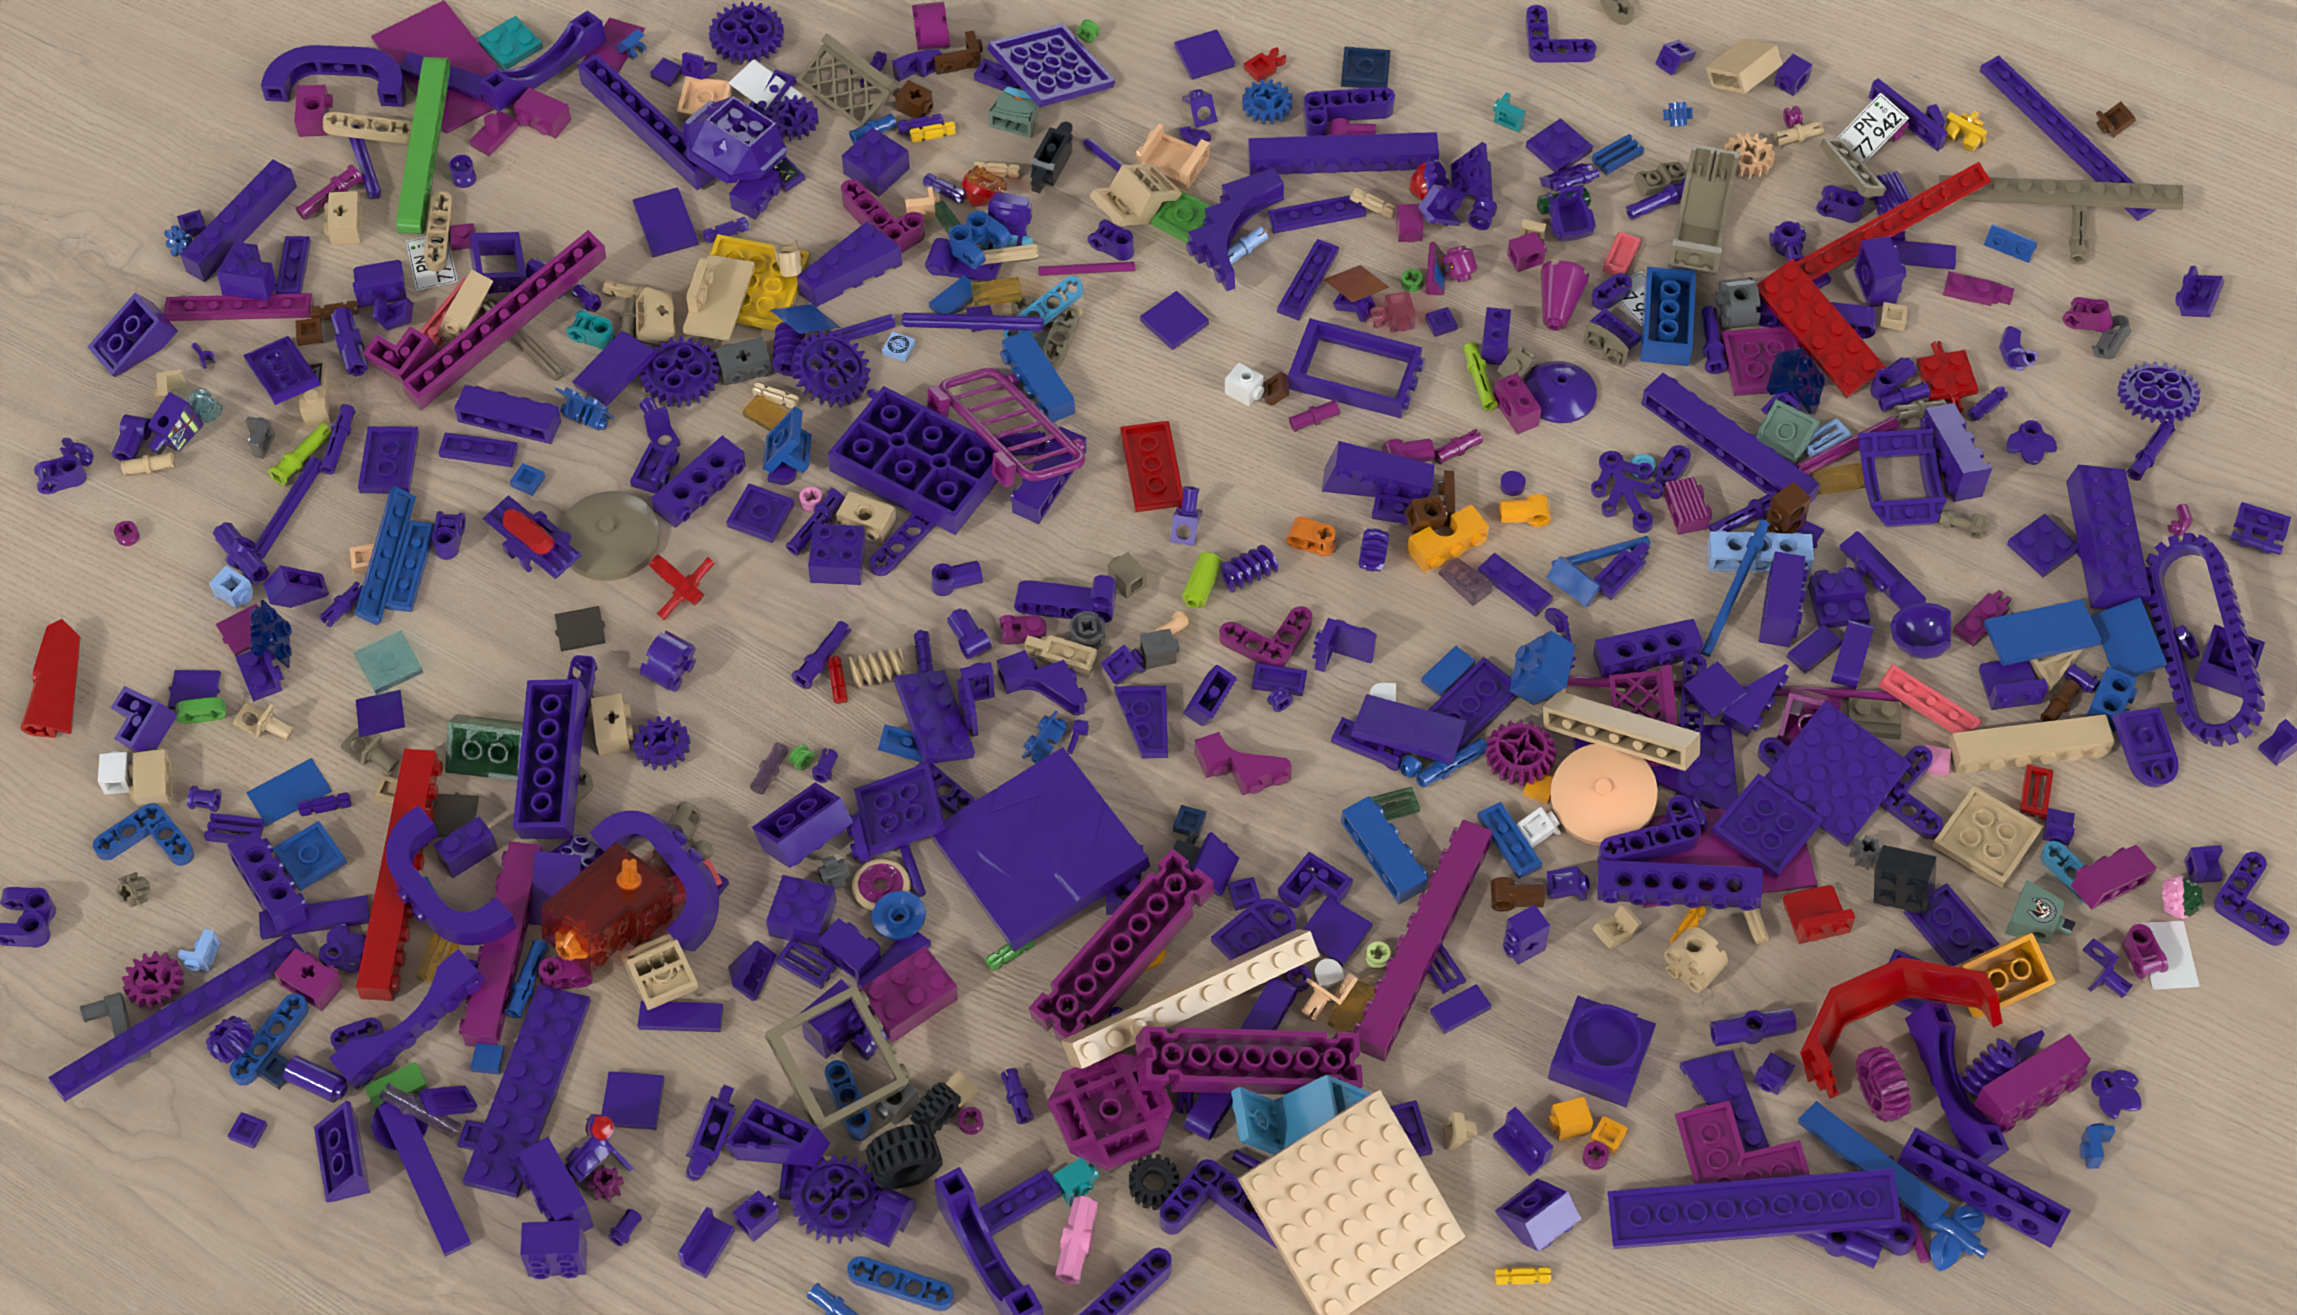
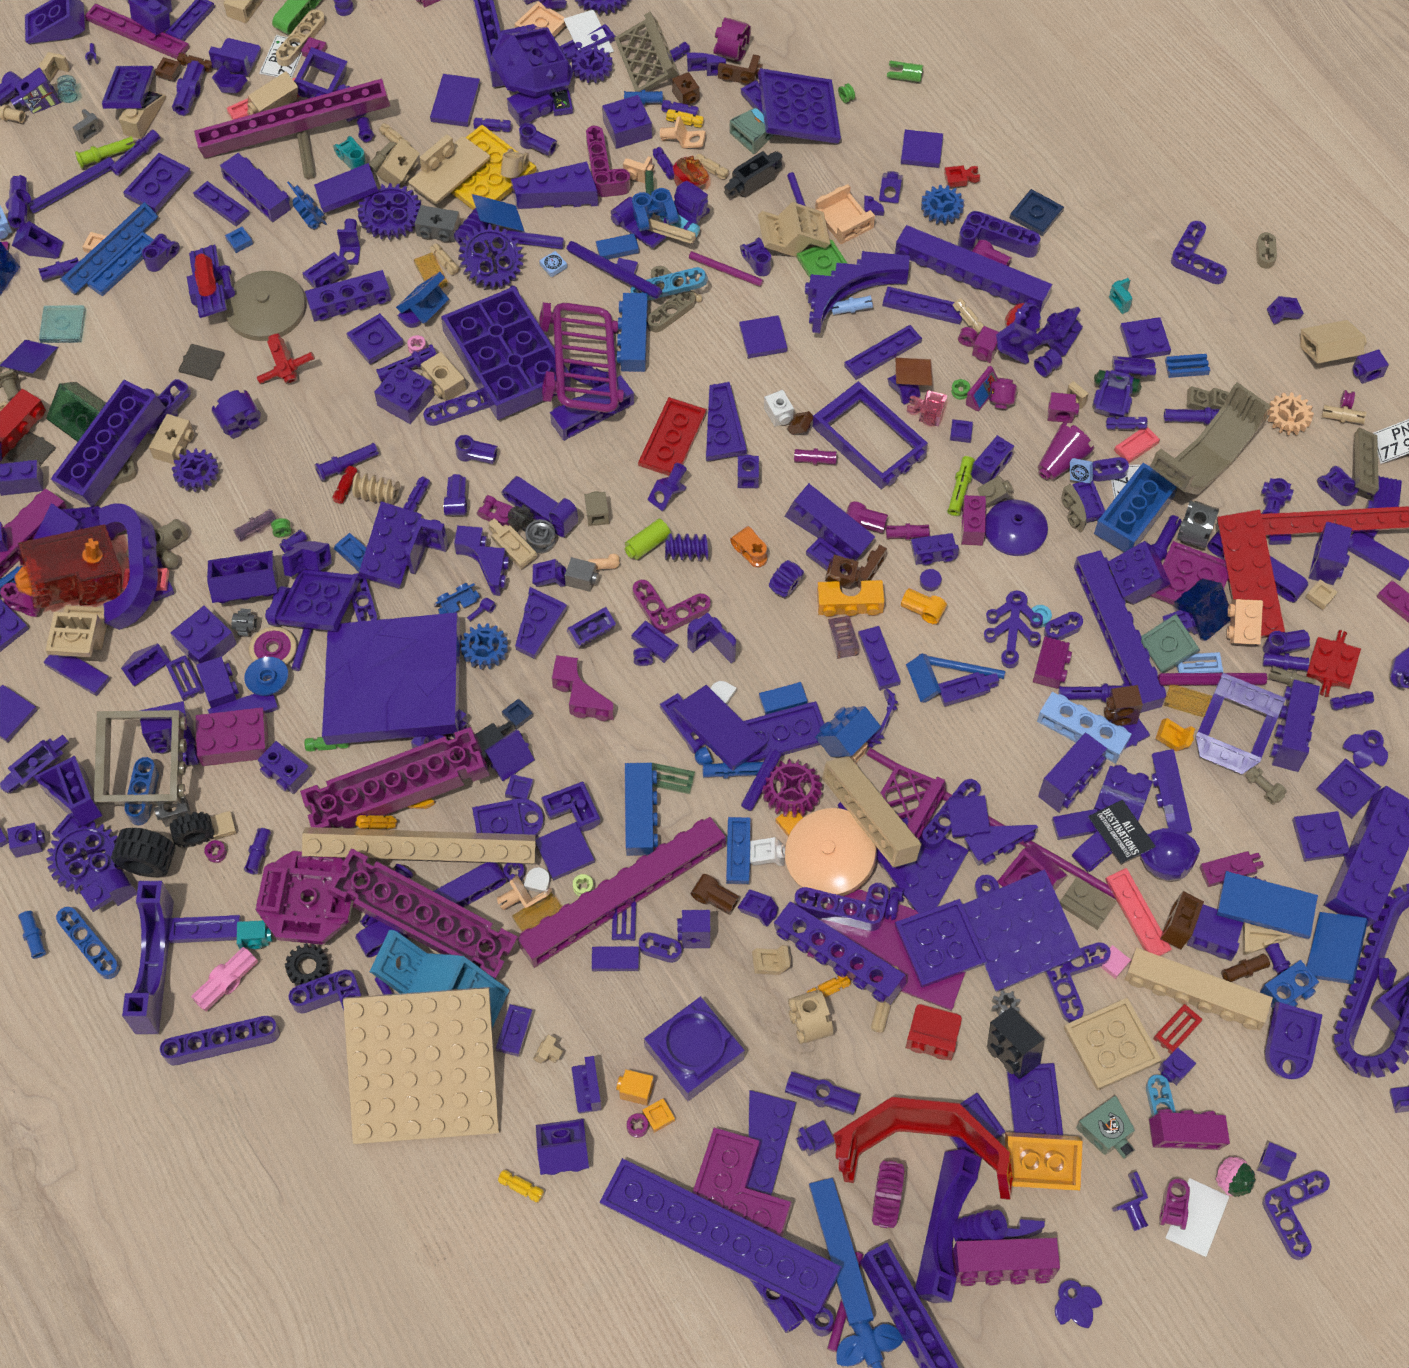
camera: 30 degrees right, 5 degrees up
magenta brick [363,326,439,383] -> none
clear yellow tile [971,277,1022,307] -> none
dark purple brick [1593,618,1704,677] -> none
blue gear [1663,102,1693,127] -> none
blue bar [1701,520,1770,657] -> none
blue bracket [2080,1123,2116,1169] -> none
none -> dark purple brick [258,741,312,794]
none -> dark purple brick [282,541,332,577]
none -> light orange axle [355,815,397,829]
none -> blue gear [460,623,508,670]
none -> clear smoke gear [507,505,534,532]
none -> dark purple piece [519,123,557,156]
none -> dark purple beam [639,932,682,963]
none -> light nougat bracket [660,117,706,149]
none -> dark purple wing [706,382,747,461]
none -> dark purple brick [738,454,759,488]
none -> dark purple axle [741,749,781,811]
none -> dark purple bracket [910,533,959,565]
none -> magenta bush [958,327,978,347]
none -> light blue tile [1070,458,1093,483]
none -> black sticker [1088,800,1156,863]
none -> dark purple axle [1106,417,1148,430]
none -> dark purple brick [1108,541,1171,605]
none -> light orange bracket [1155,718,1195,752]
none -> reddish brown brick [1160,891,1204,950]
none -> light nougat bracket [1227,599,1263,644]
none -> dark purple tile [1316,758,1381,819]

